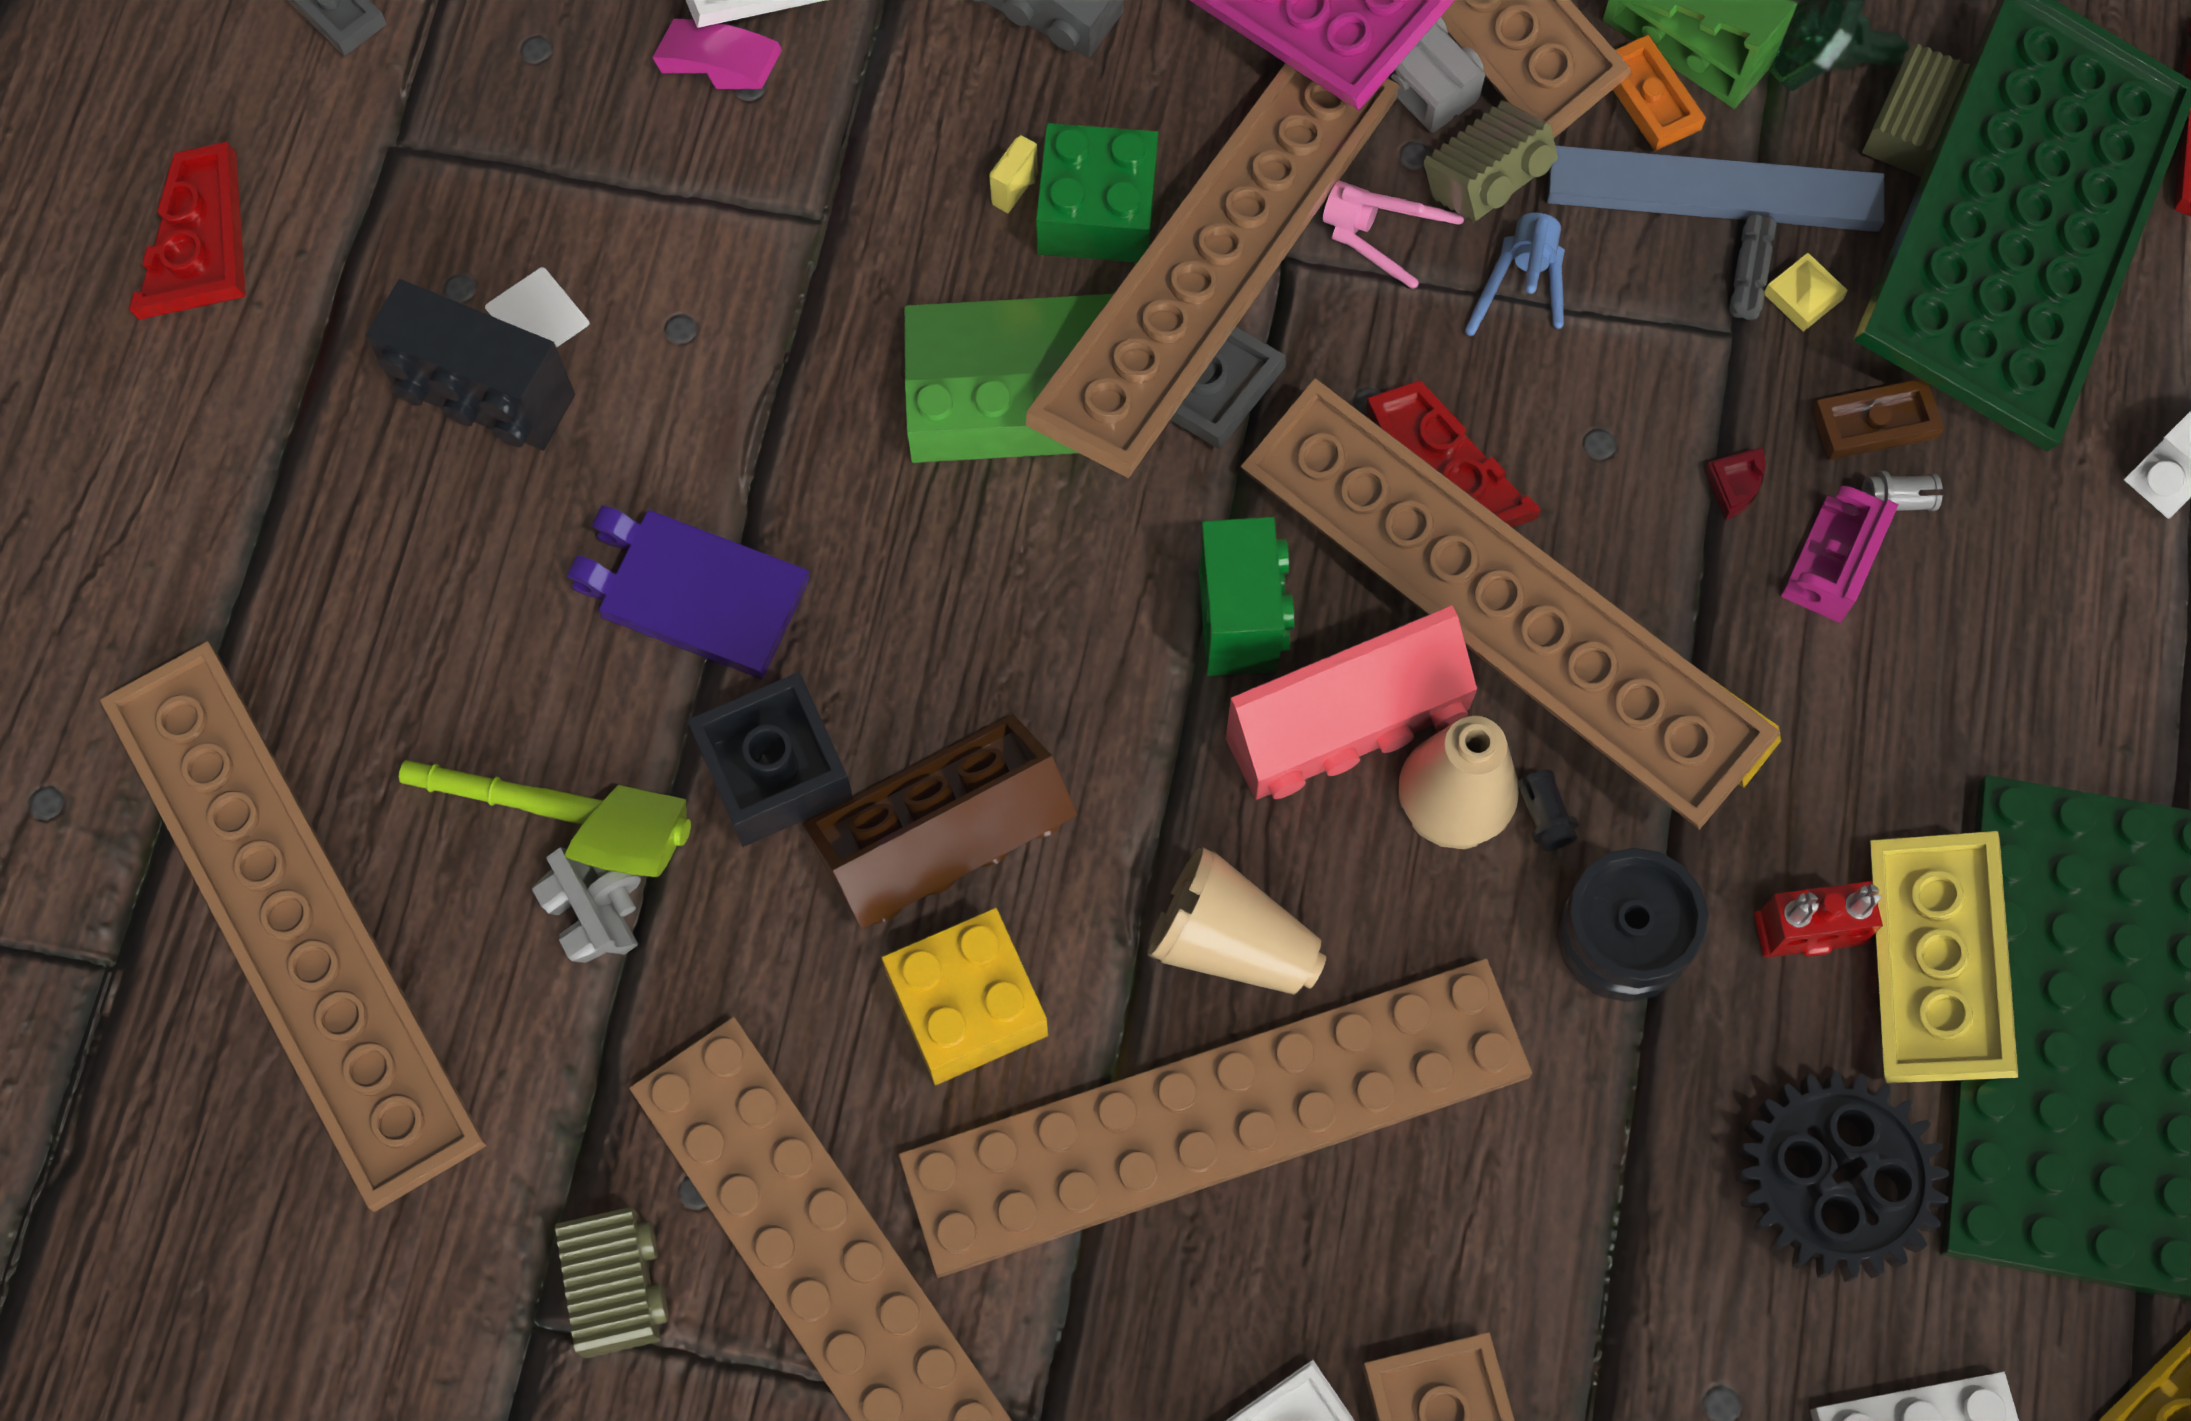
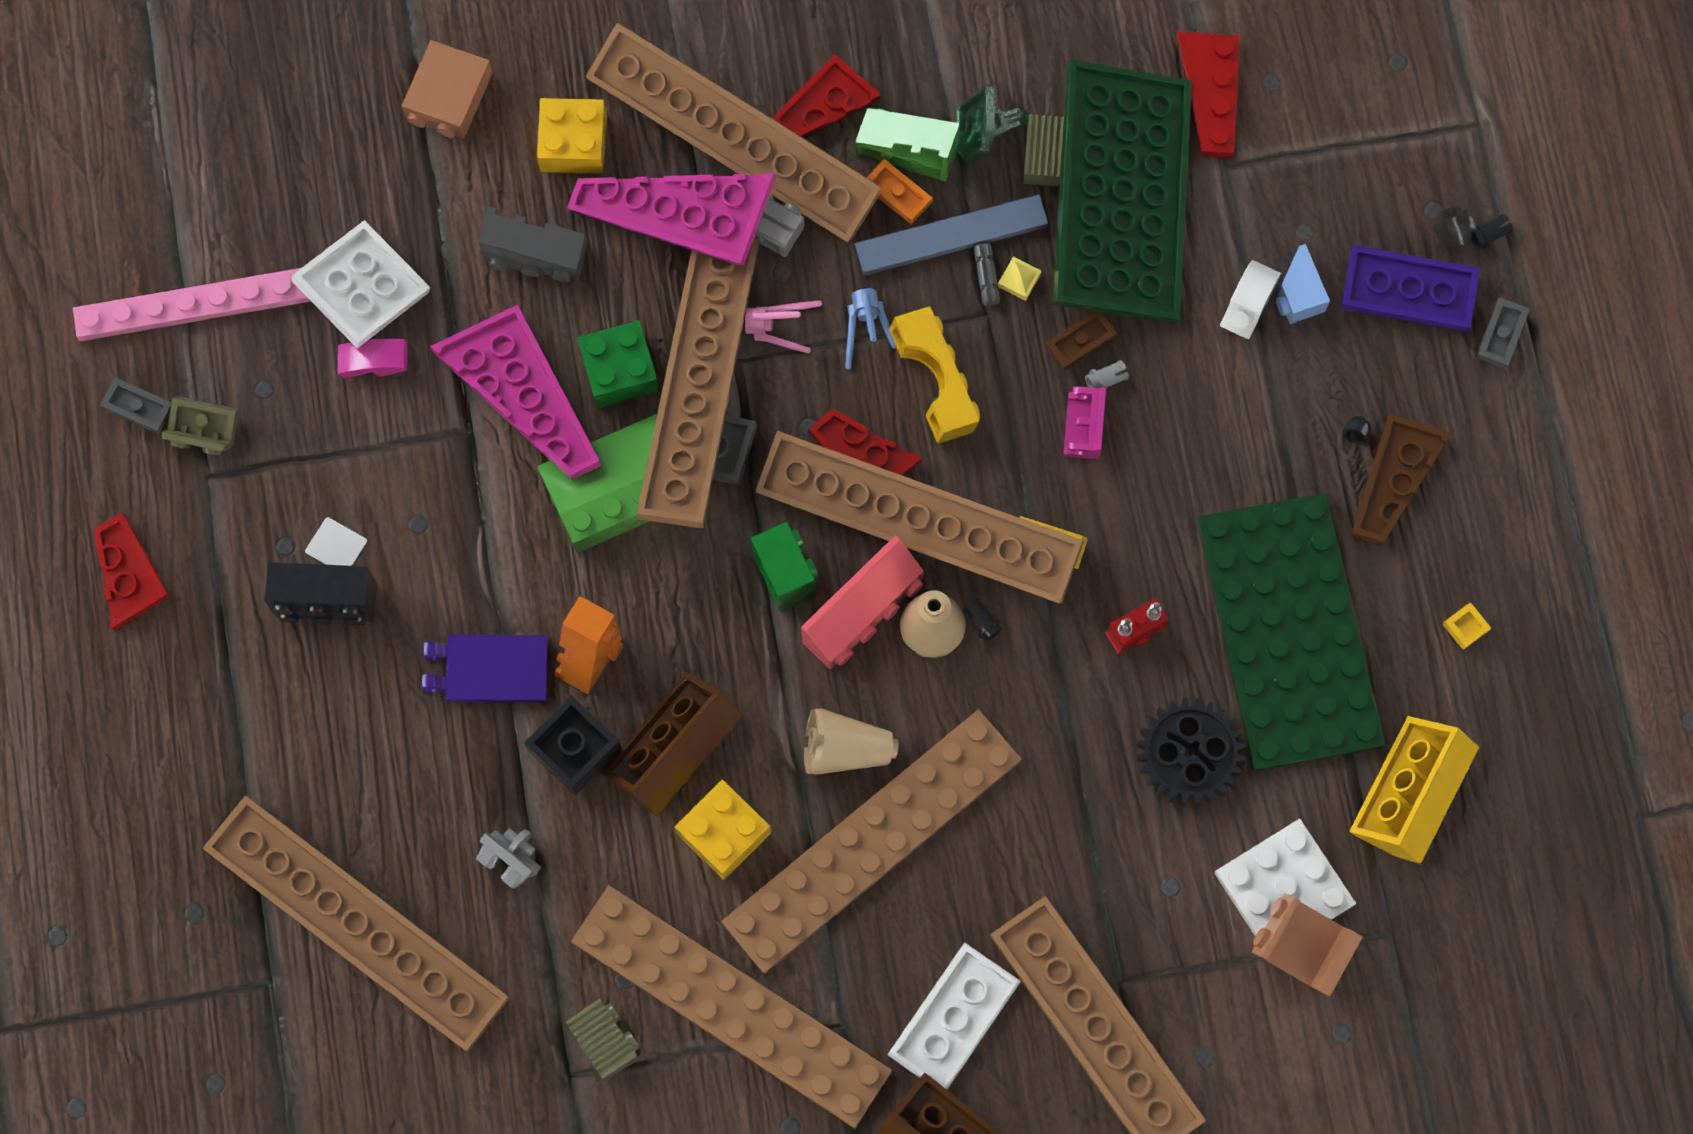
camera: 20 degrees left, 5 degrees up
lime piece [399,760,691,877] -> none
light yellow tile [989,135,1038,214] -> none
olive brick [1423,100,1558,223] -> none
black wheel [1556,848,1708,1002] -> none
dark red tile [1704,447,1766,520] -> none
light yellow plate [1870,831,2018,1083] -> none
none -> olive bracket [162,396,239,455]
none -> dark pink wing [430,305,601,480]
none -> orange wedge [554,596,623,695]
none -> yellow arch [889,306,980,444]

